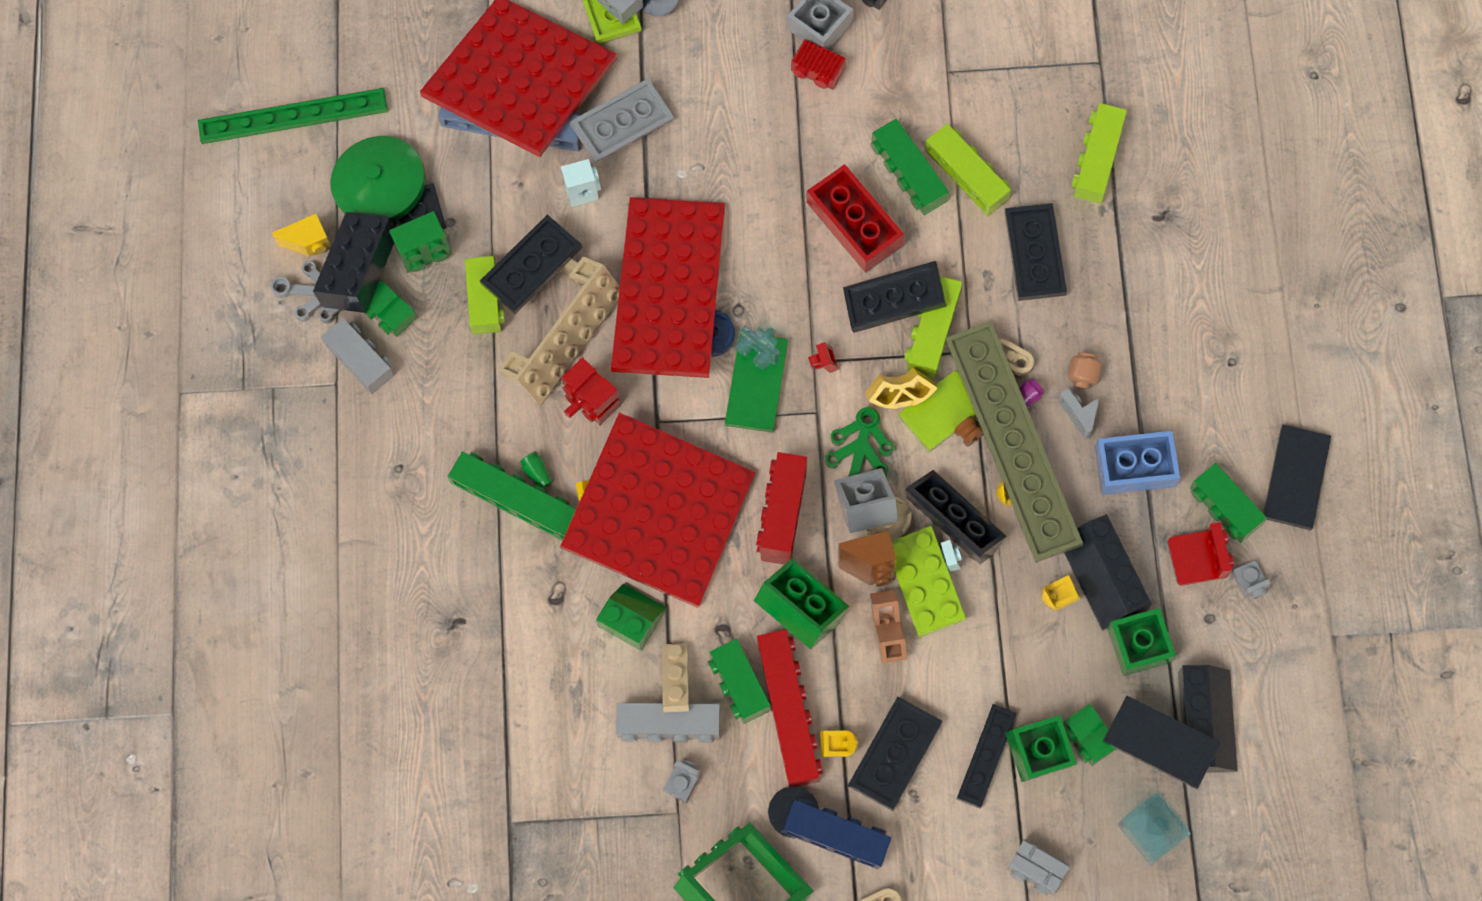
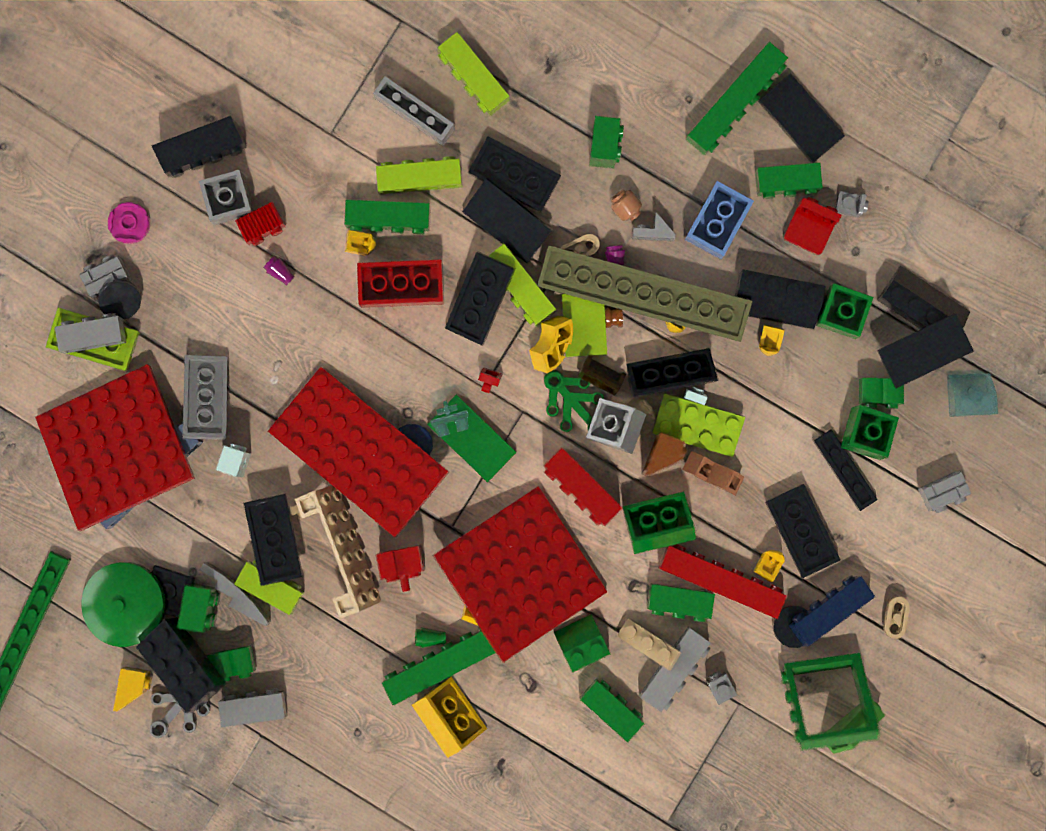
camera: 55 degrees left, 15 degrees up
none -> light grey slope [200,562,271,626]
none -> magenta cone [263,255,295,286]
none -> yellow plate [345,230,376,256]
none -> light grey brick [373,76,455,146]
none -> yellow slope [412,676,487,758]
none -> black tile [462,178,553,263]
none -> dark brown hinge [577,355,626,396]
none -> green brick [579,679,645,743]
none -> green brick [589,116,624,169]
none -> green brick [686,41,788,156]

